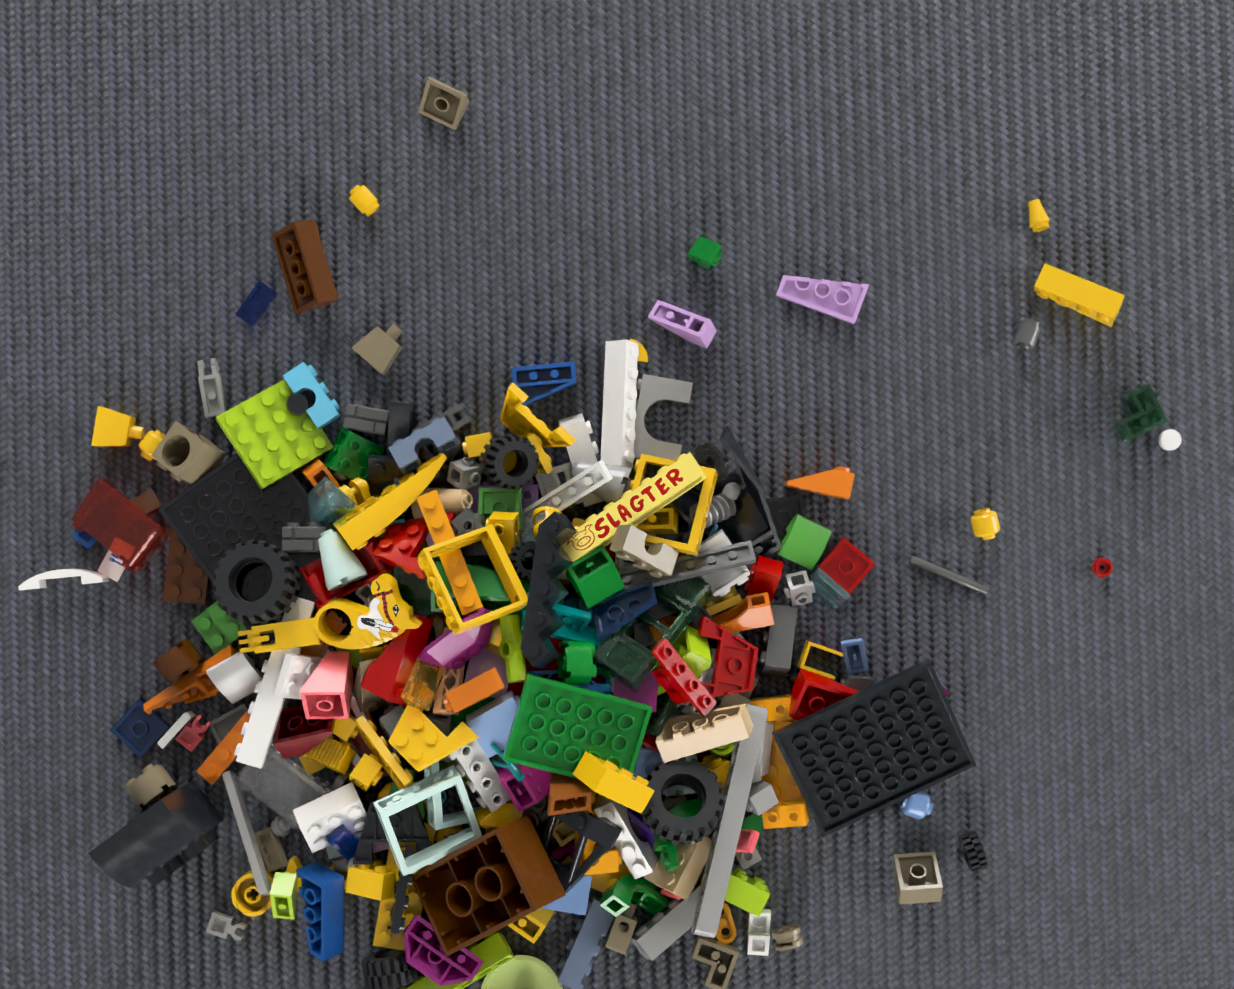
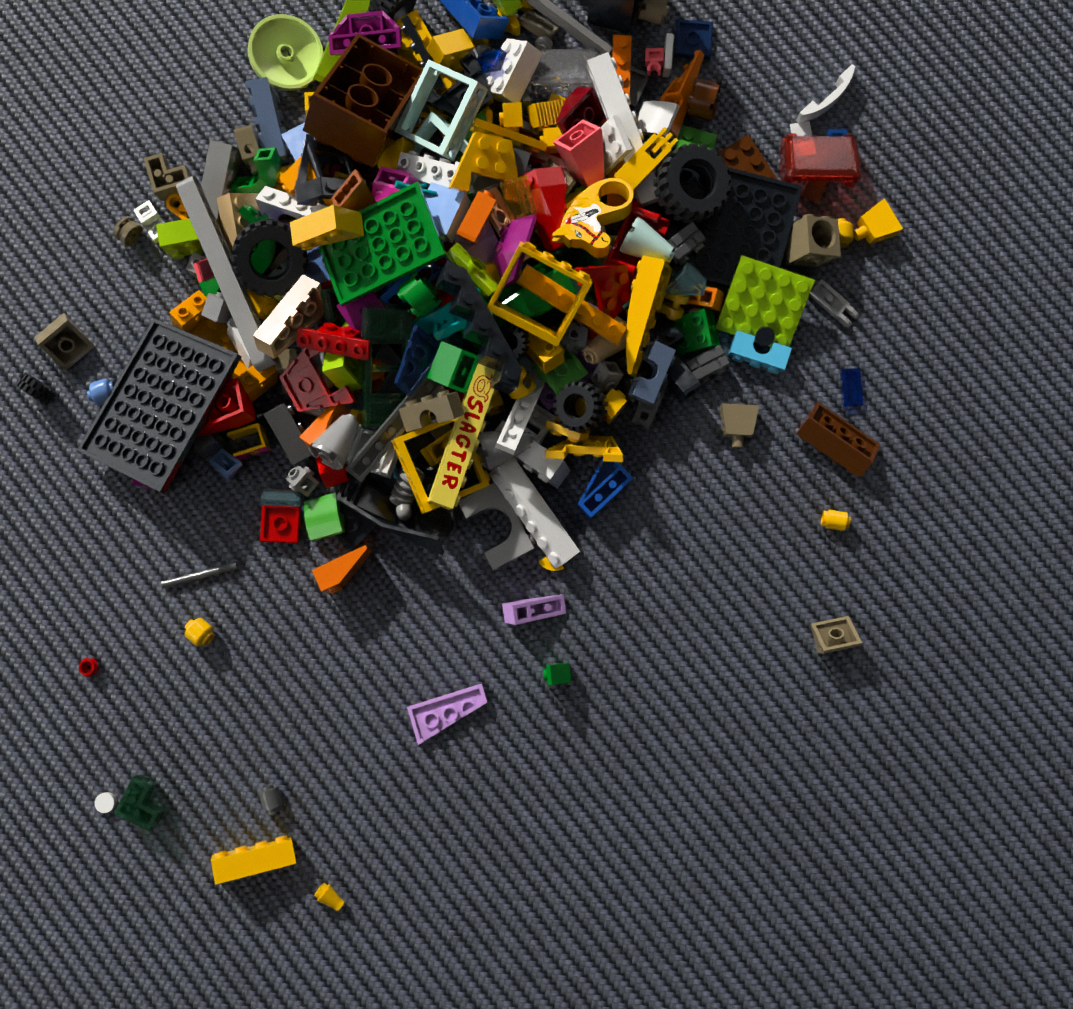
camera: 145 degrees right, 5 degrees down
none -> light grey cone [308,414,359,470]

